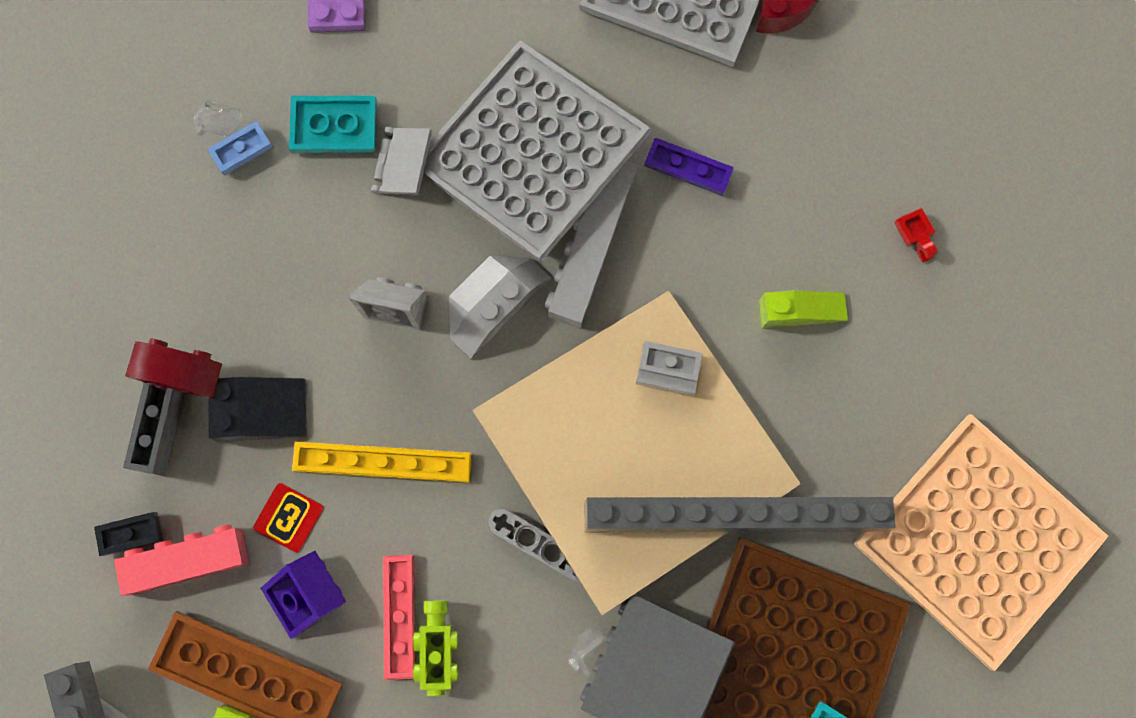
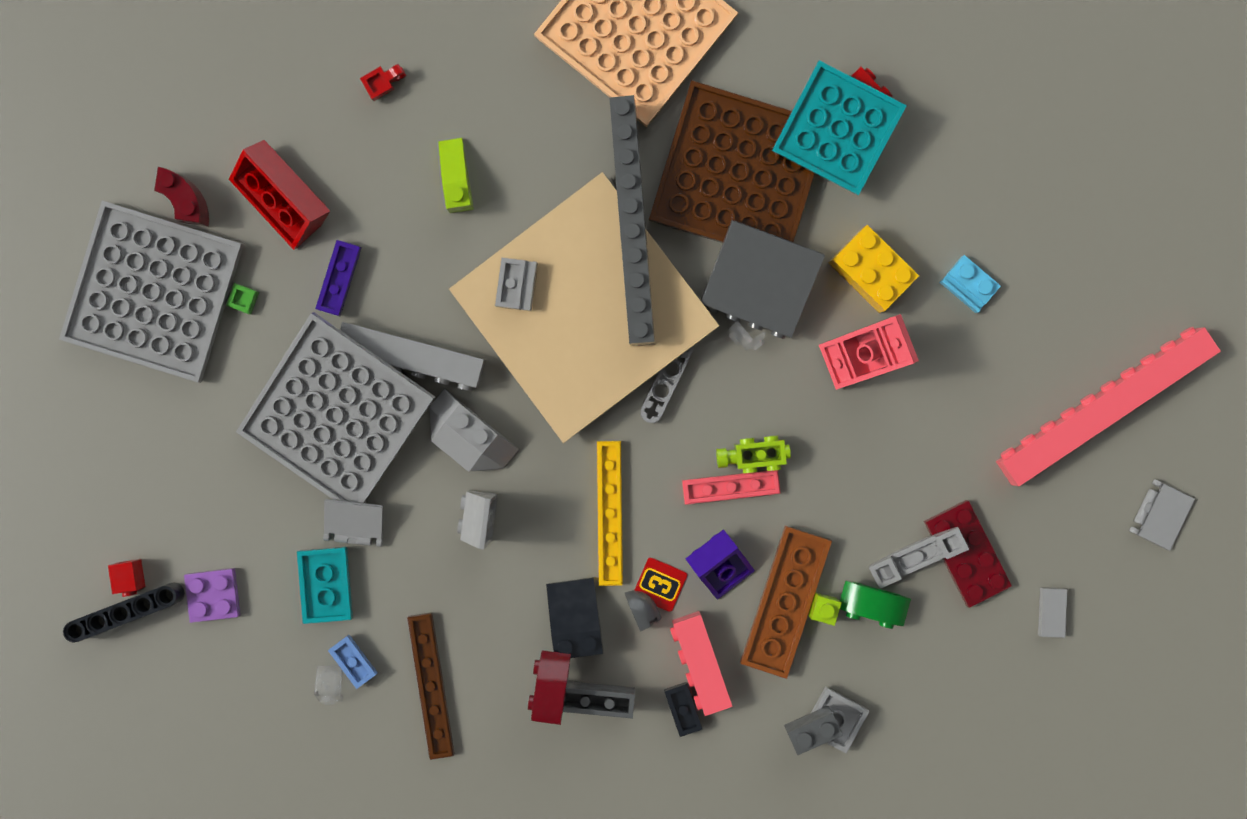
camera: 90 degrees left, 10 degrees up
none -> bright green tile [226,283,259,315]
none -> red slope [228,140,330,250]
none -> reddish brown tile [407,612,455,760]
none -> dark grey brick [625,590,662,632]

